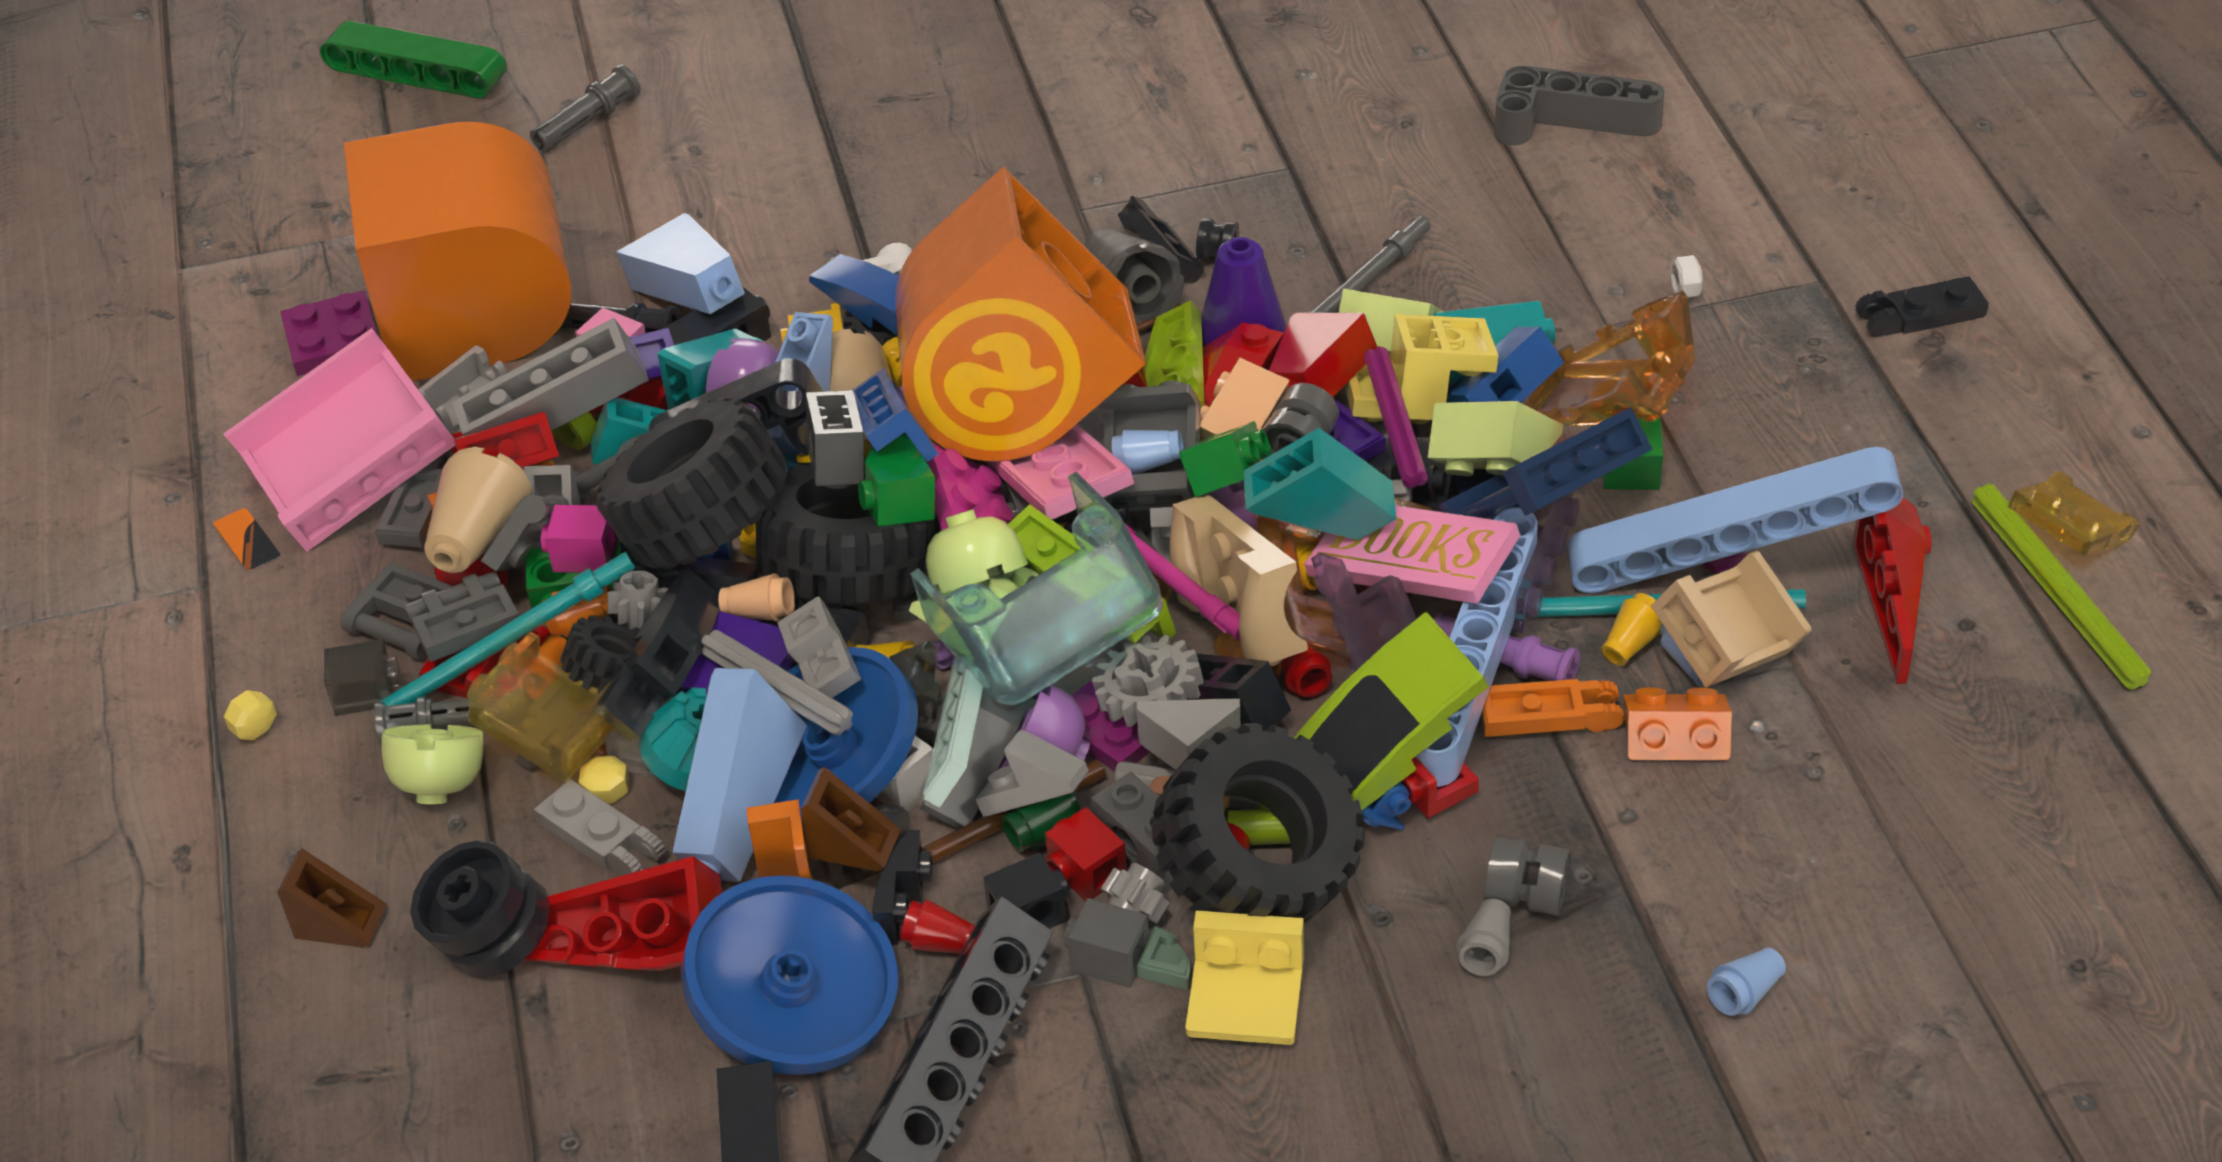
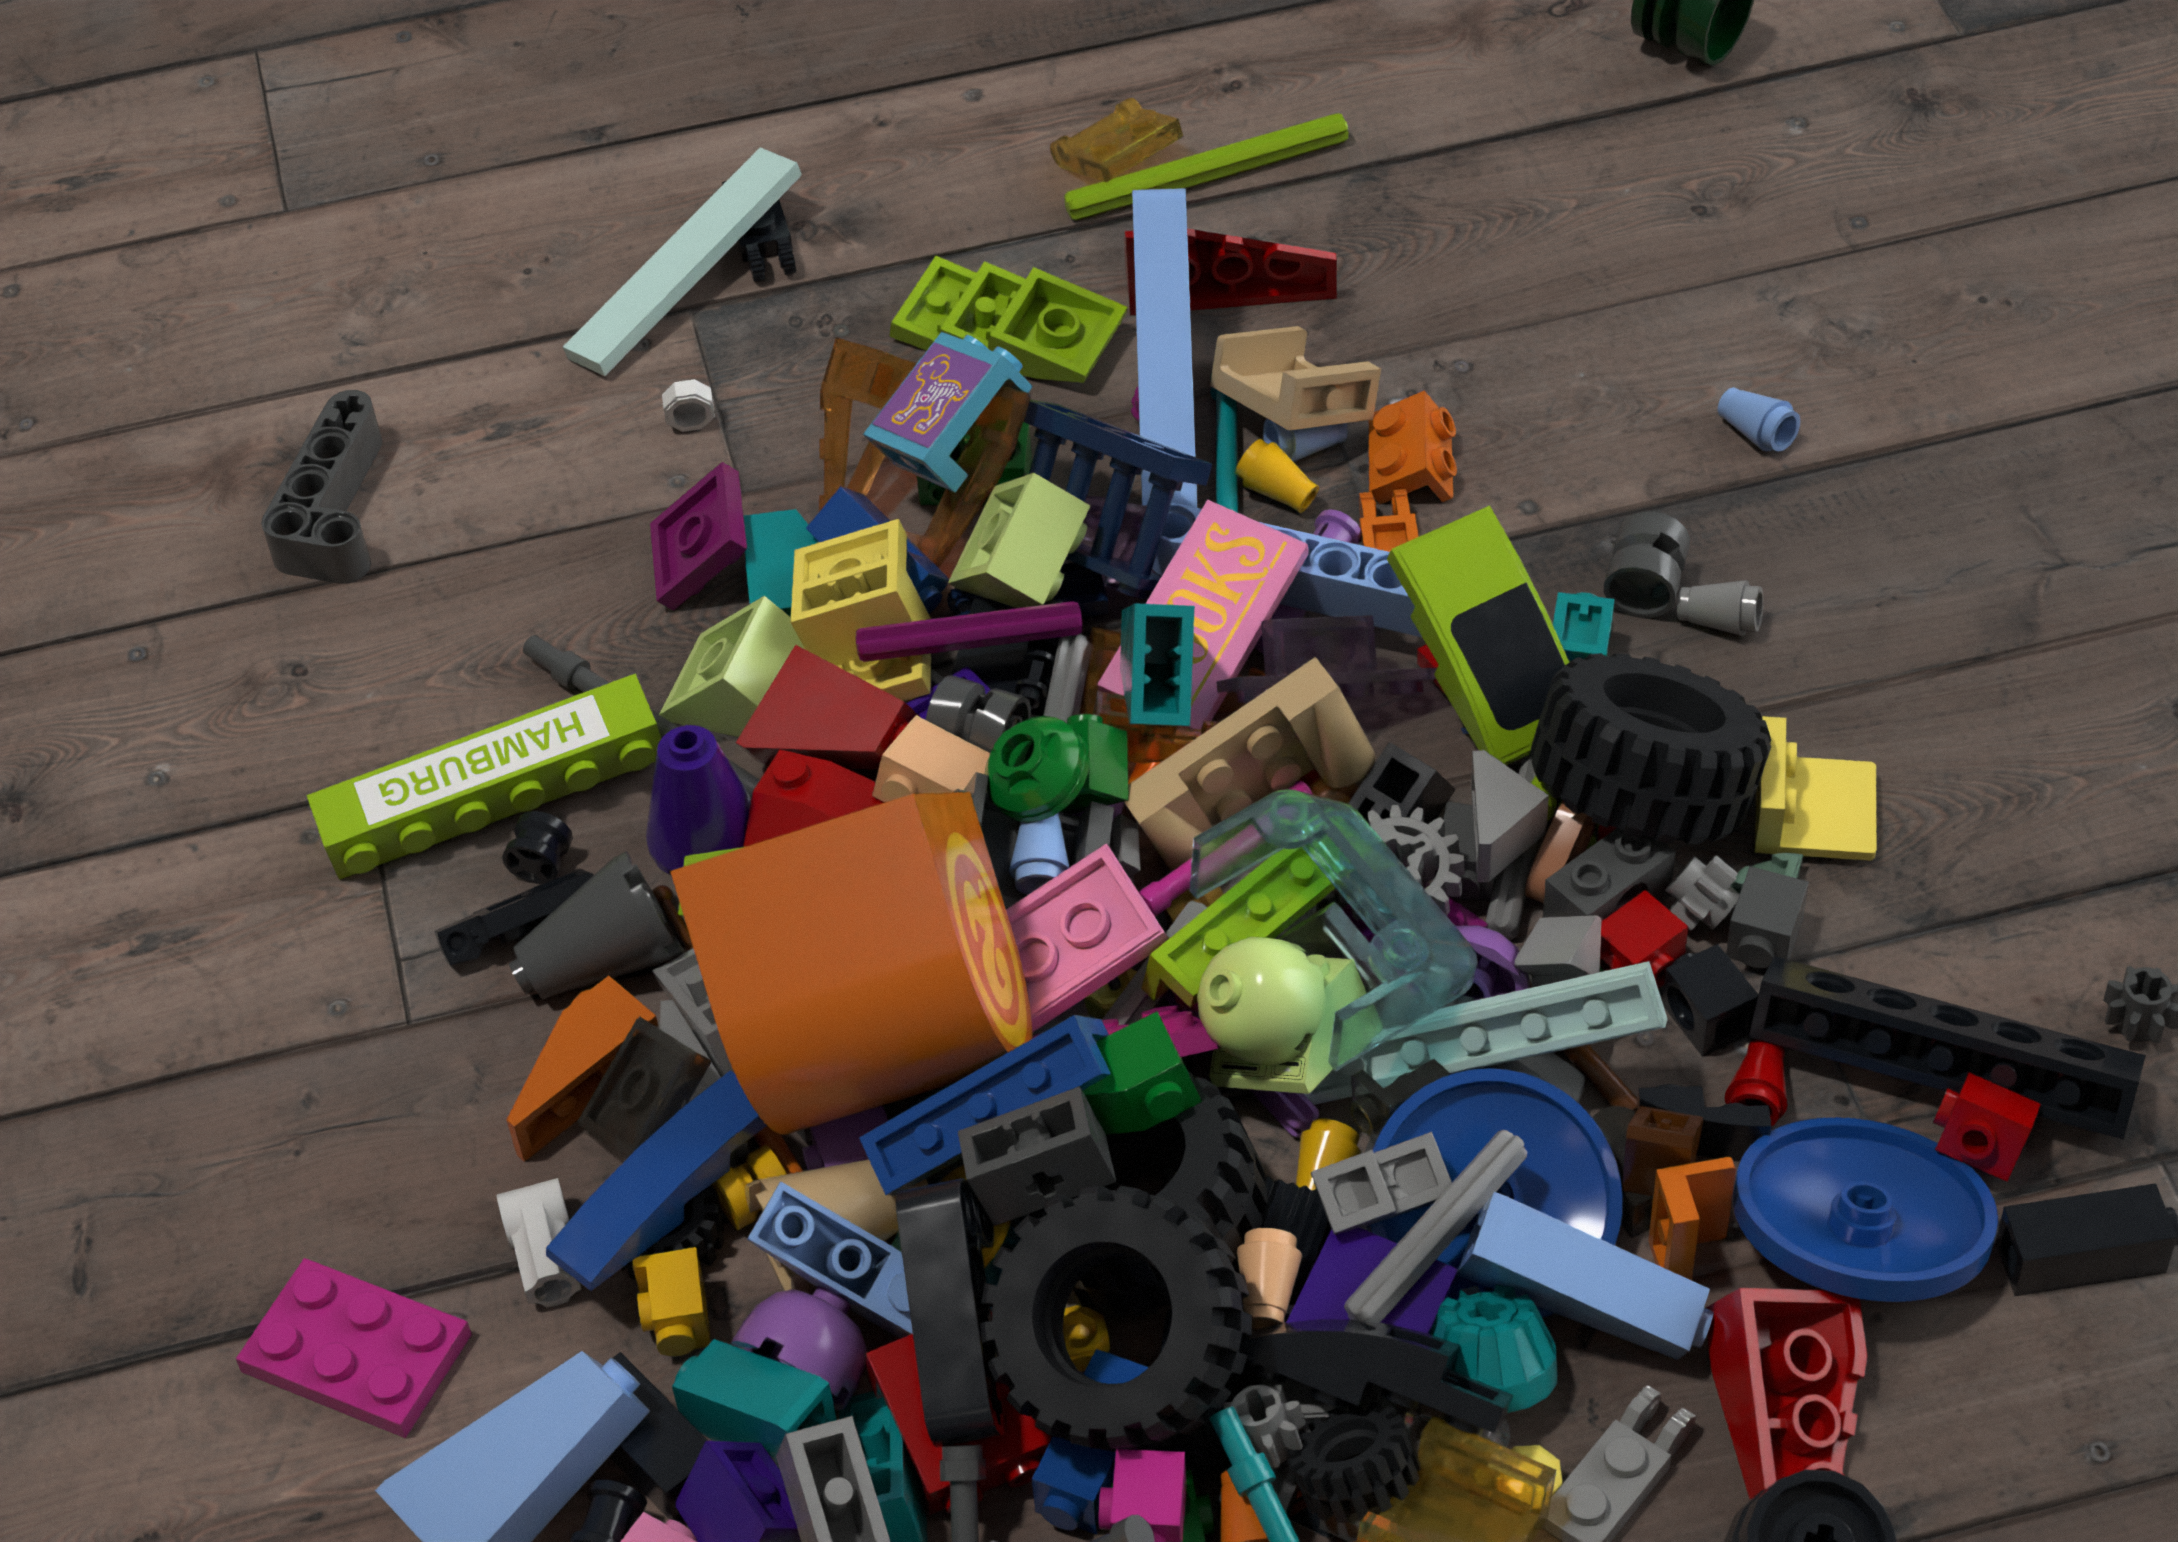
camera: 90 degrees left, 5 degrees up
none -> dark pink plate [236,1258,472,1438]
none -> lime brick [306,673,661,880]
none -> light aqua tile [563,147,802,376]
none -> magenta plate [650,462,747,611]
none -> panel [863,331,1033,492]
none -> lime slope [889,256,1128,383]
none -> green piece [984,716,1090,823]
none -> teal bracket [1553,592,1615,662]
none -> red brick [1933,1072,2041,1182]

